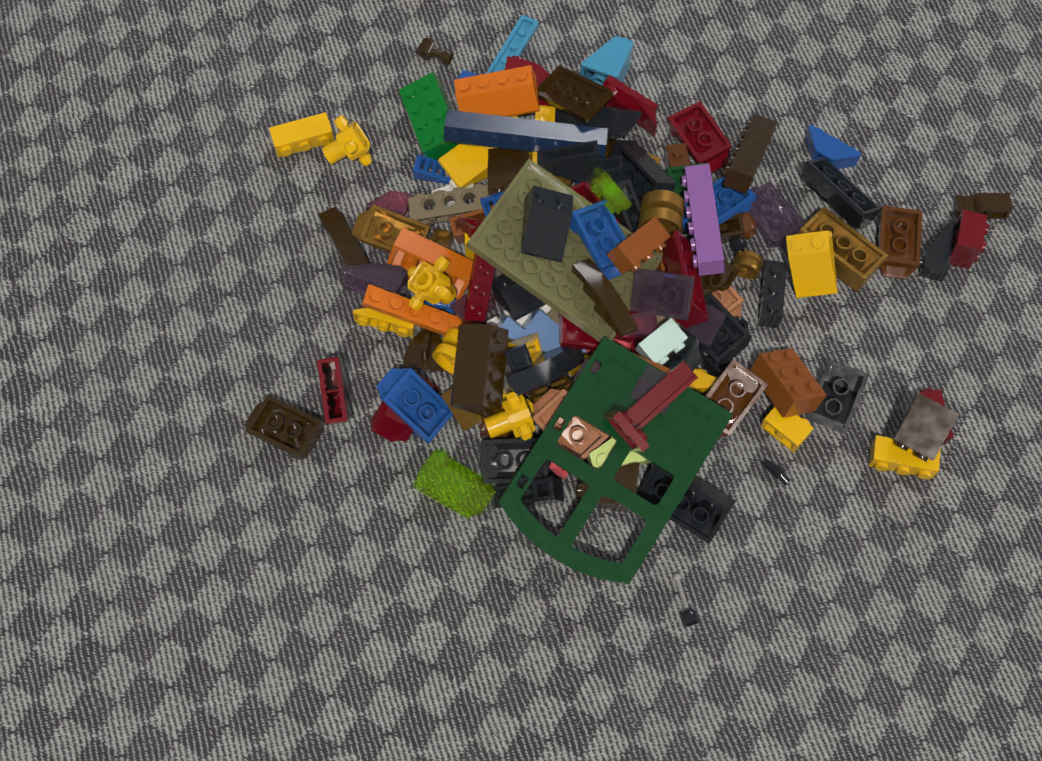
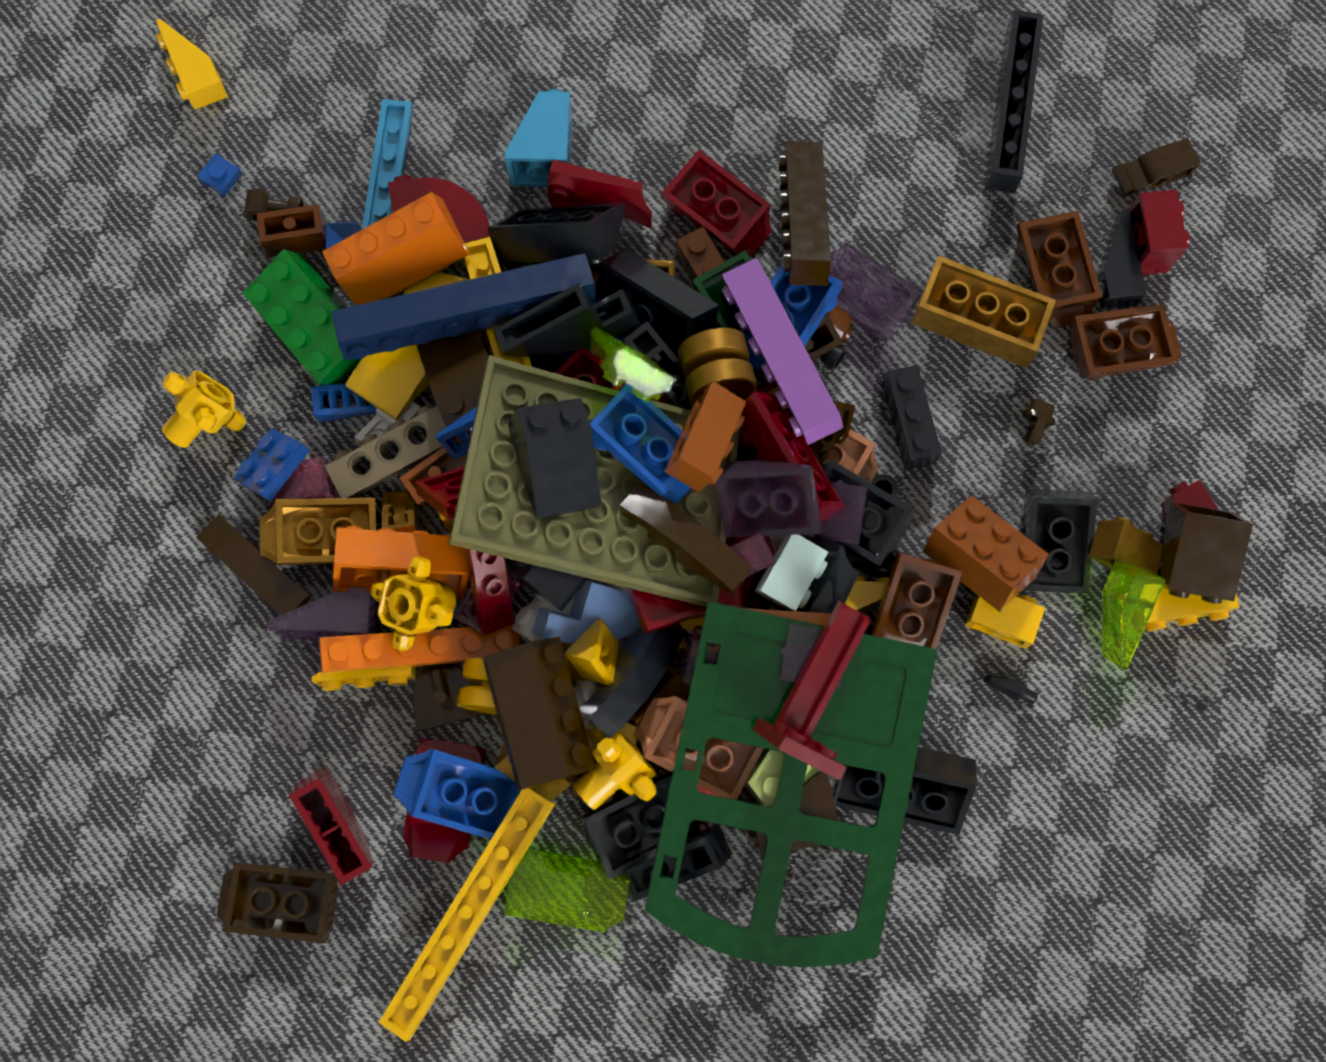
camera: 20 degrees left, 10 degrees up
yellow brick [269,112,334,158] -> none
black tile [504,344,533,372] -> none
dark brown plate [537,65,614,123] -> none
hinge [672,573,700,627] -> none
pearl gold wheel [732,250,764,280] -> none
yellow slope [786,230,838,298] -> none
black slope [802,157,881,230] -> none
blue slope [805,124,862,169] -> none
none -> blue plate [197,153,242,197]
none -> blue plate [233,428,310,502]
none -> reddish brown brick [257,204,327,257]
none -> yellow plate [379,788,556,1042]
none -> black brick [984,10,1044,193]
none -> dark brown piece [1022,398,1055,445]
none -> reddish brown slope [1070,304,1182,381]
none -> pearl gold brick [1089,517,1163,582]
none -> clear neon green slope [1102,561,1165,670]

